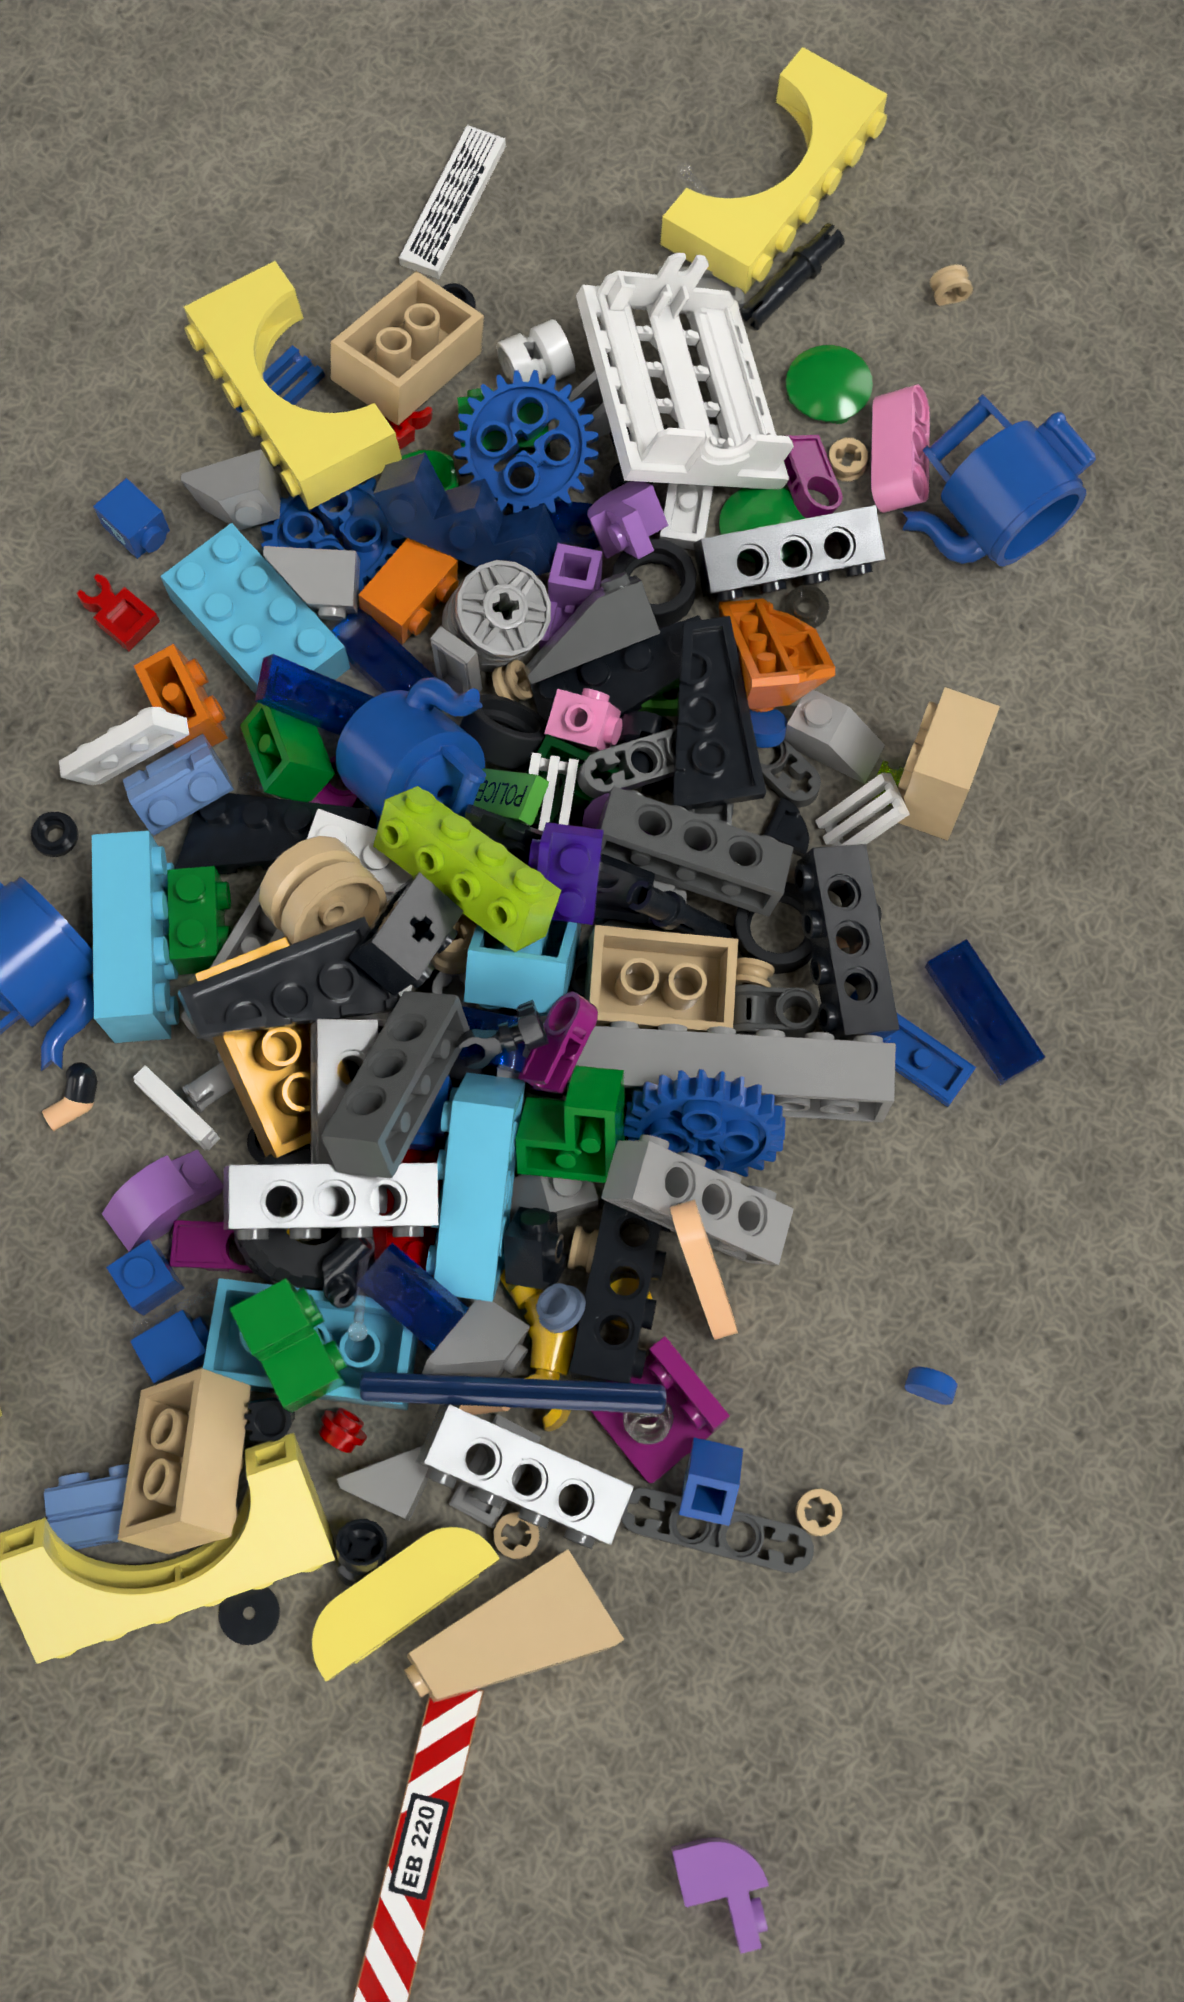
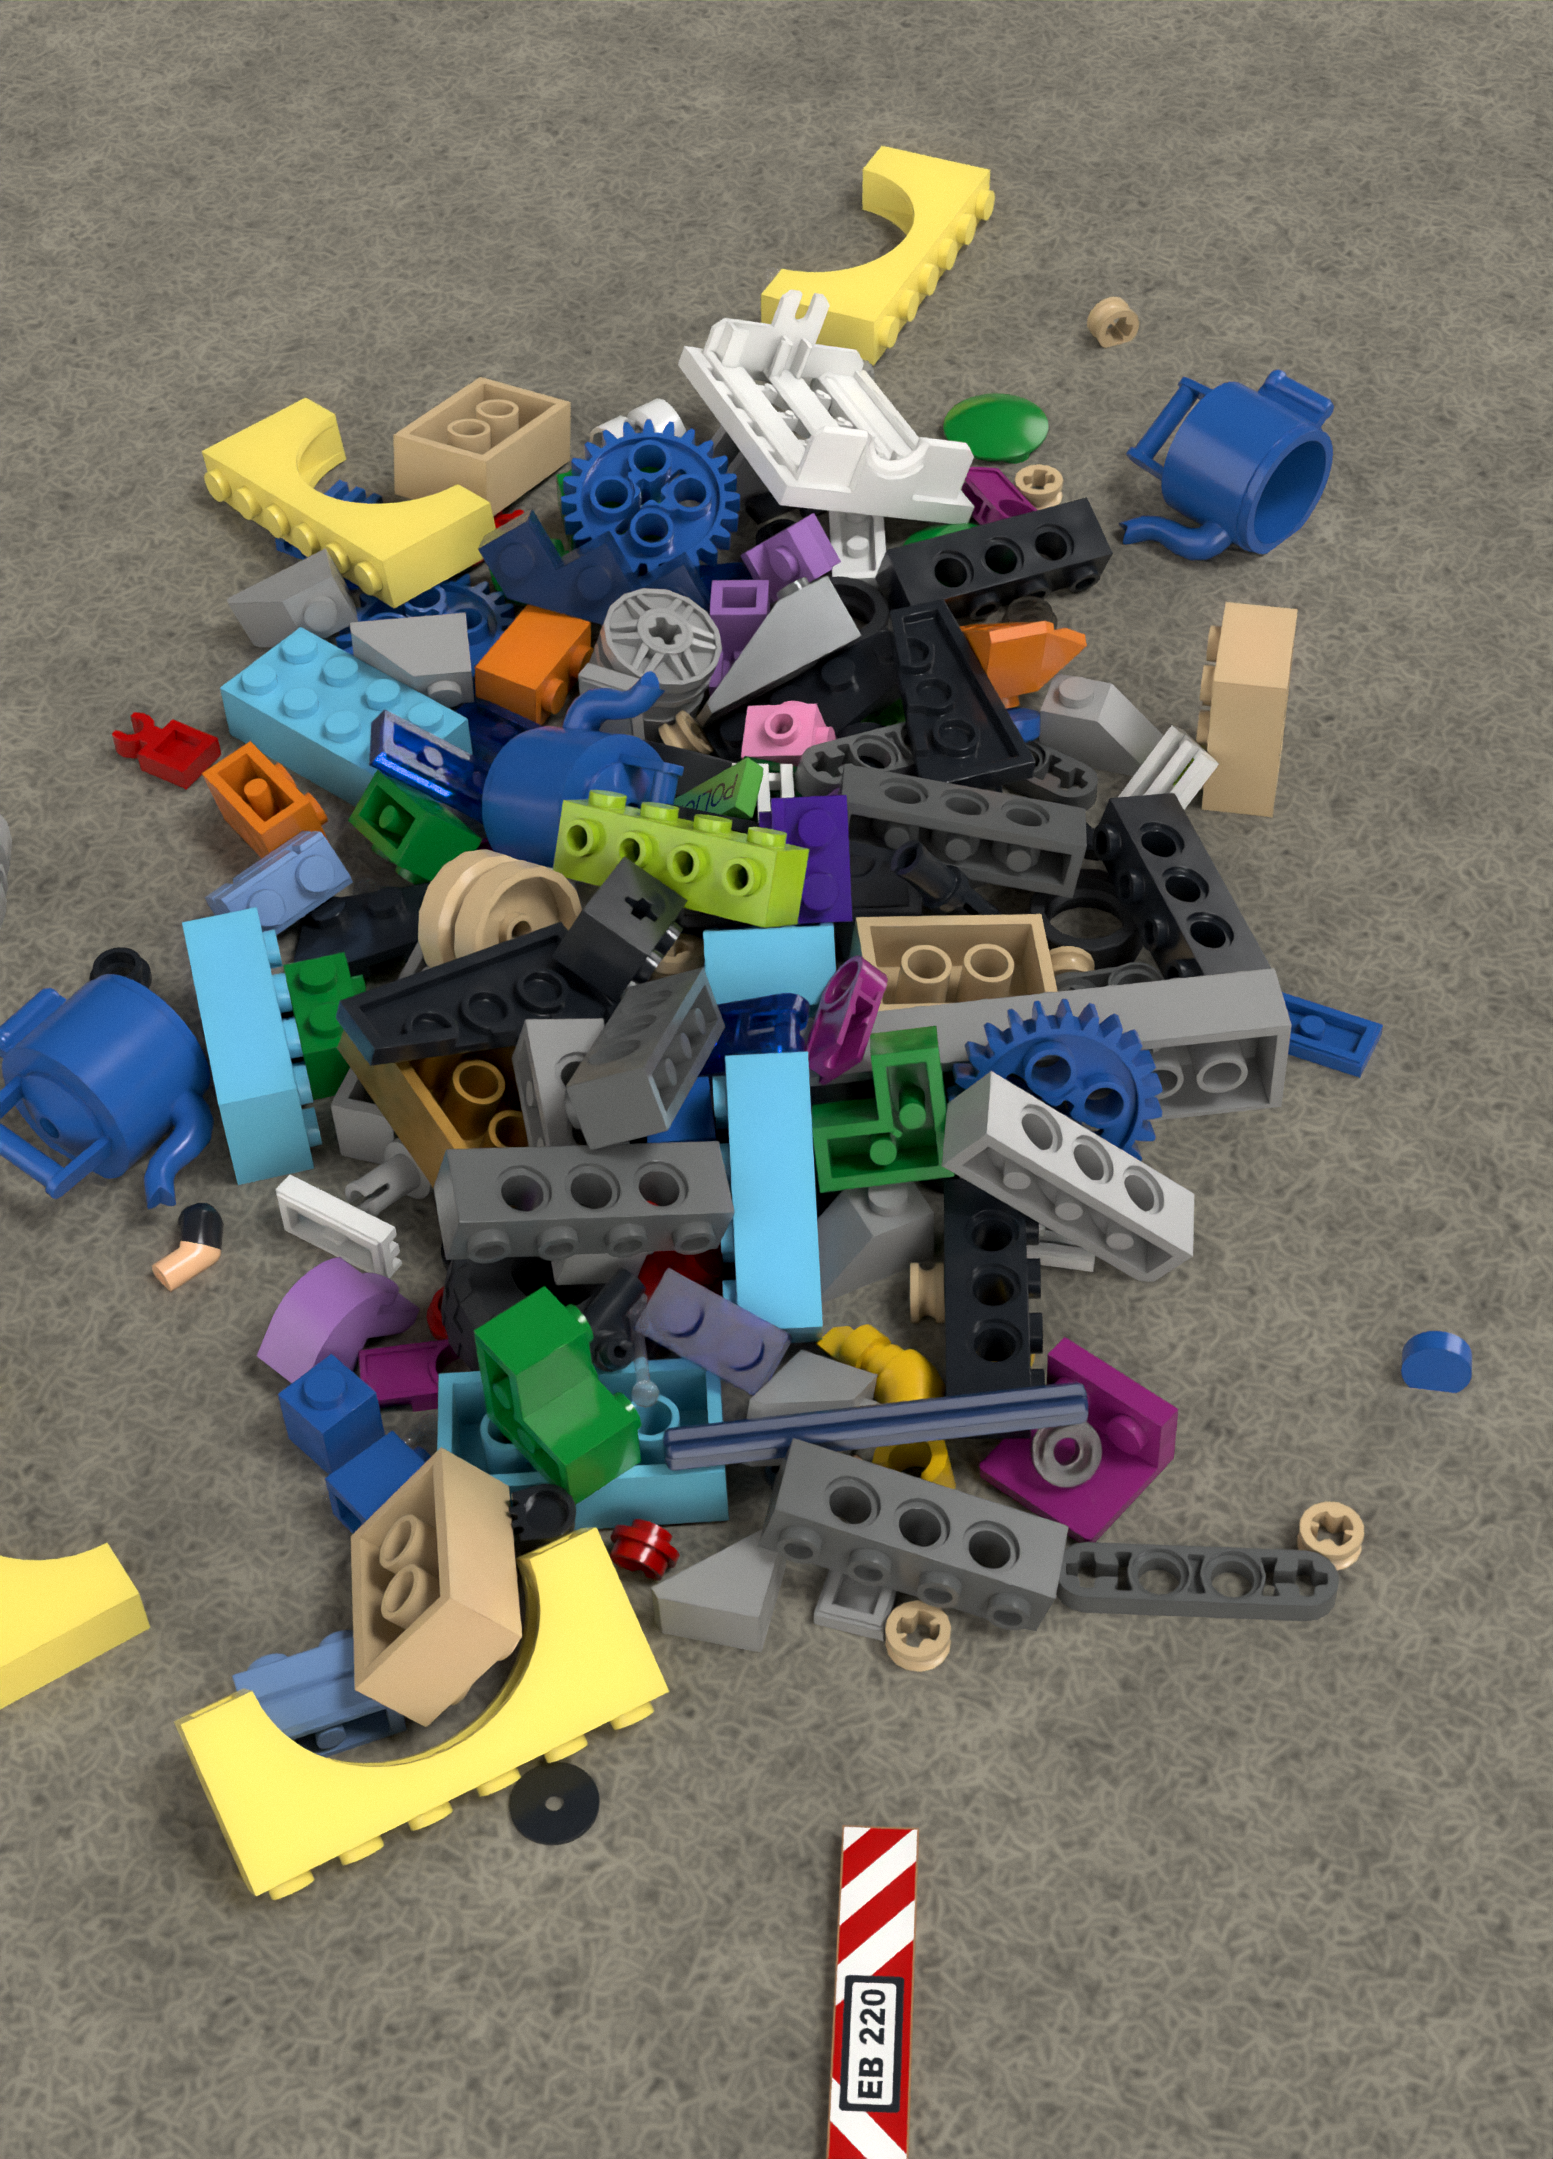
camera: 10 degrees left, 25 degrees down
white plate [59,707,189,785] -> none
blue brick [93,478,170,559] -> none
light yellow brick [312,1527,500,1682] -> none
black wheel [335,1519,387,1587] -> none
white tile [399,125,506,279] -> none
tan slope [404,1549,624,1702] -> none
black piece [458,1000,549,1069] -> none
black brick [503,1206,568,1290] -> none
sand blue plate [536,1283,585,1333] -> none
light nougat beam [670,1199,738,1340] -> none
medium lavender brick [671,1838,769,1954] -> none
blue brick [679,1437,743,1526] -> none
black pin [739,223,845,330] -> none
bright pink beam [871,384,930,513] -> none
clear blue plate [925,939,1045,1085] -> none

